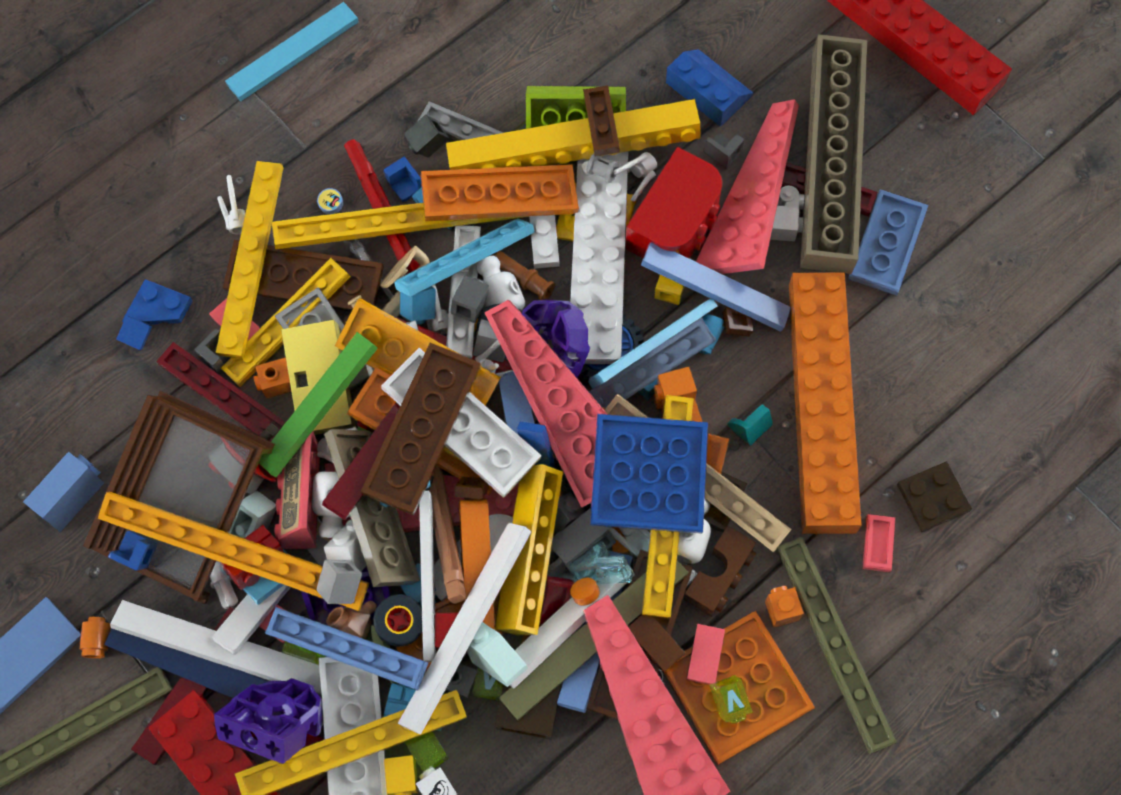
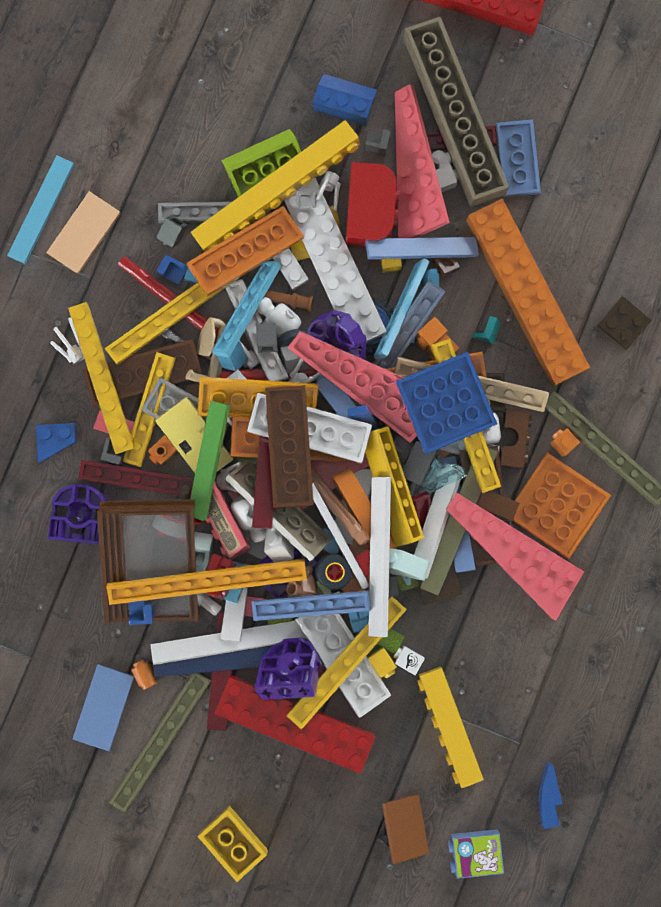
camera: 25 degrees left, 15 degrees up
medium blue brick [23,452,104,532] -> none
blue tile [116,316,152,350] -> none
tile [317,188,343,214] -> none
light grey panel [317,560,362,604] -> none
reddish brown plate [455,476,489,500] -> none
orange tile [570,577,600,606] -> none
reddish brown plate [583,85,620,157] -> none
coral tile [687,624,725,686] -> none
clear neon green brick [709,675,753,723] -> none
coral tile [863,514,895,572] -> none
none -> light nougat tile [46,191,121,275]
none -> dark purple connector [48,484,108,544]

